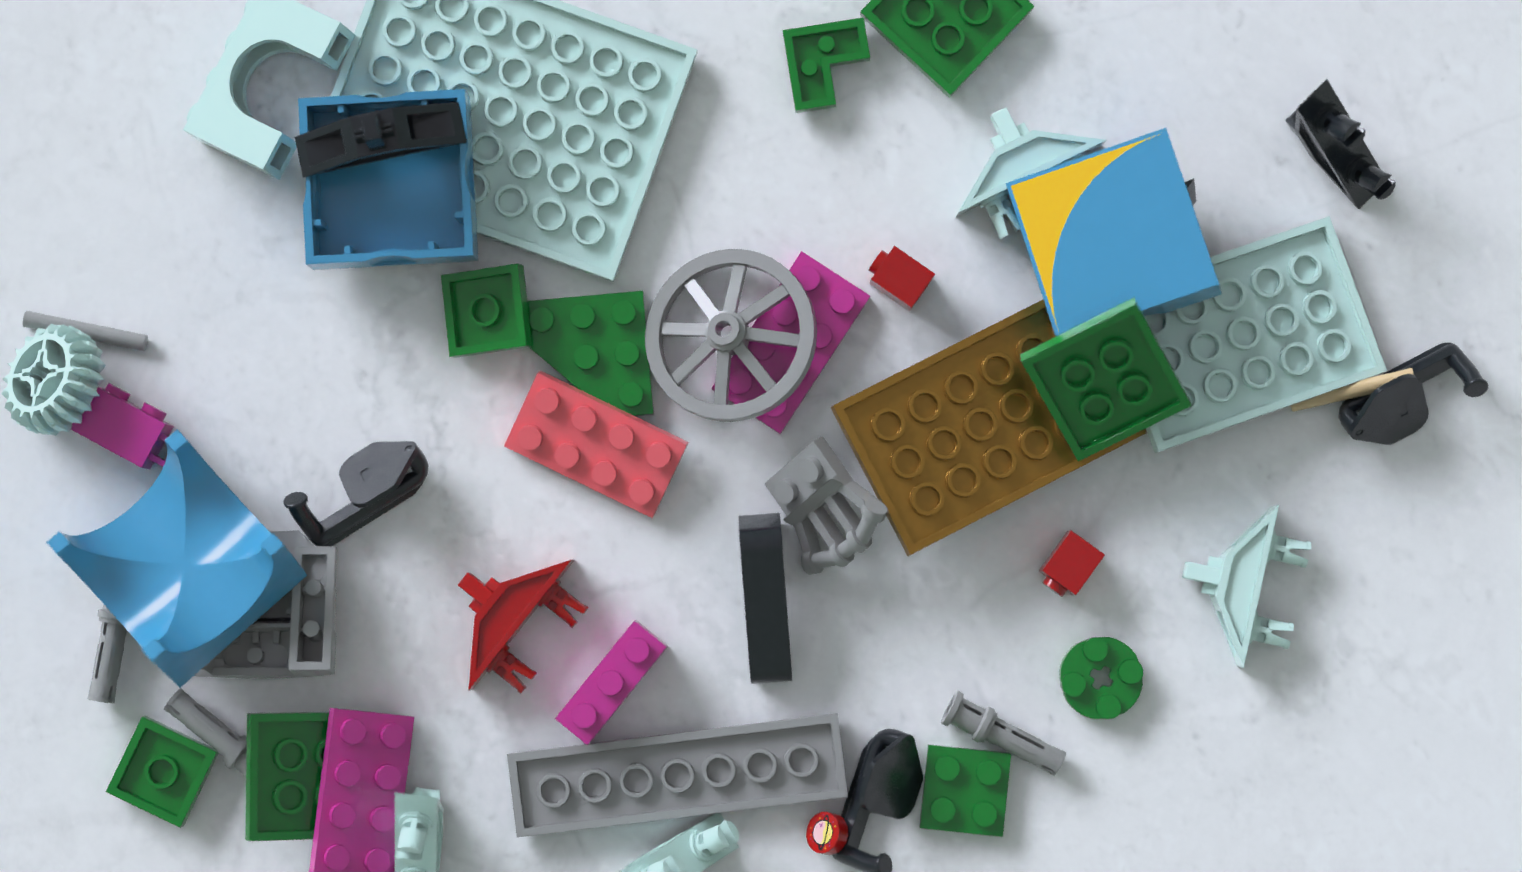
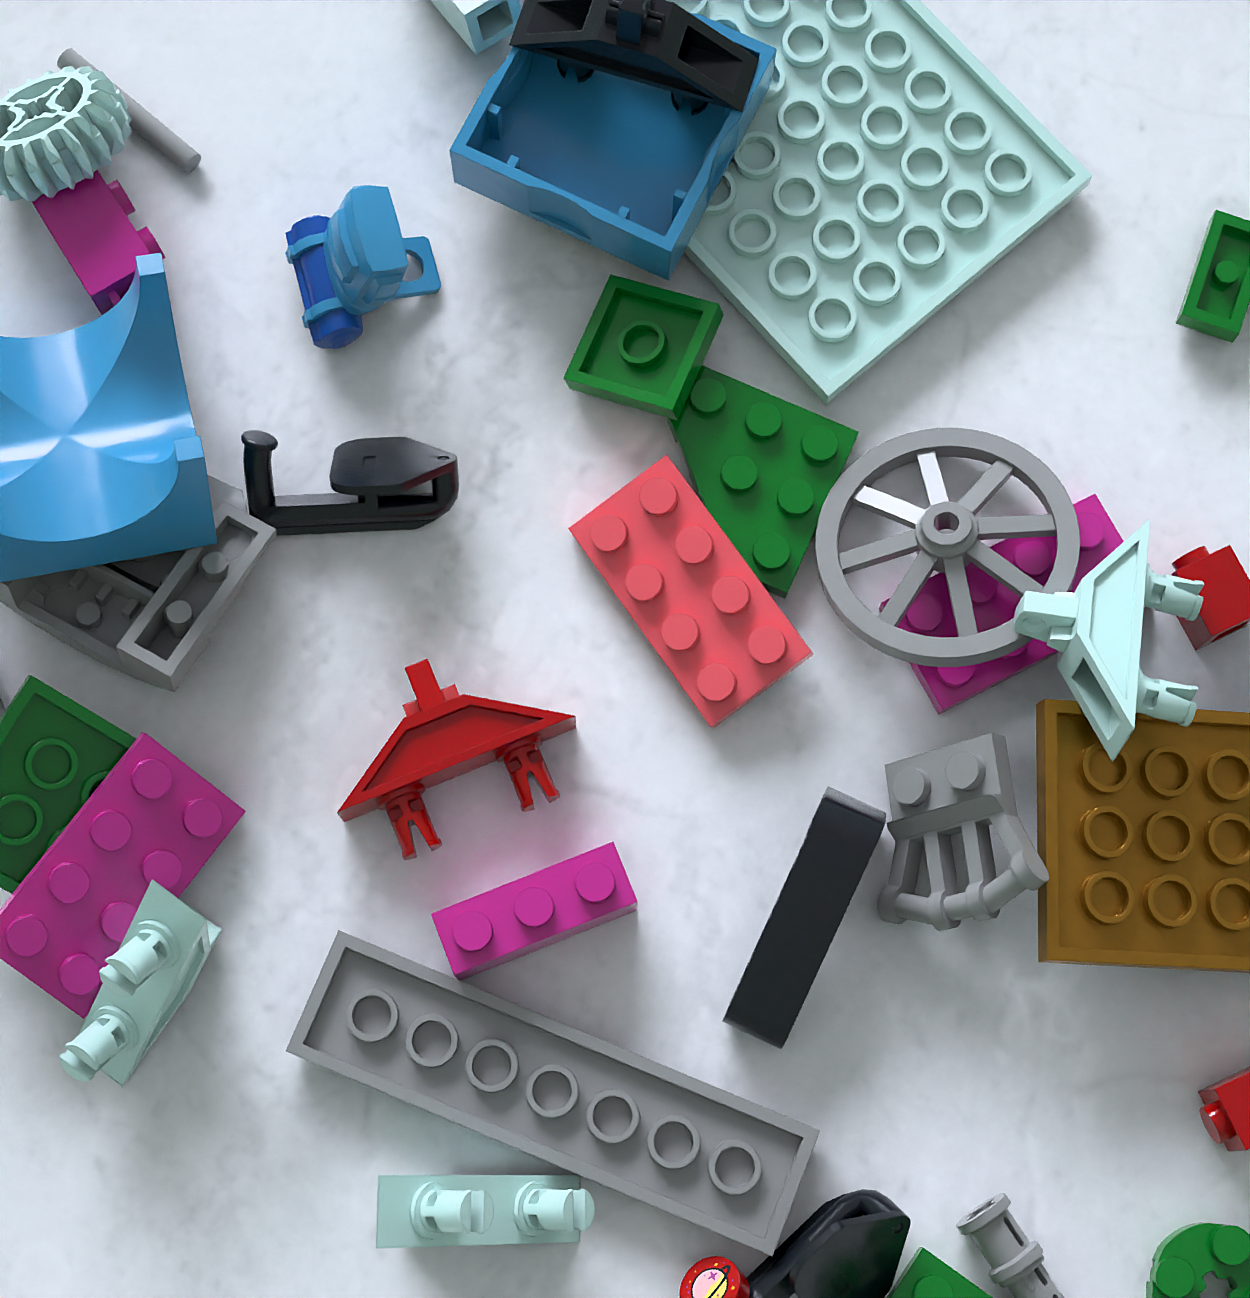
camera: 20 degrees right, 10 degrees down
none -> dark azure piece [285,185,441,349]
none -> light aqua connector [1013,519,1205,763]

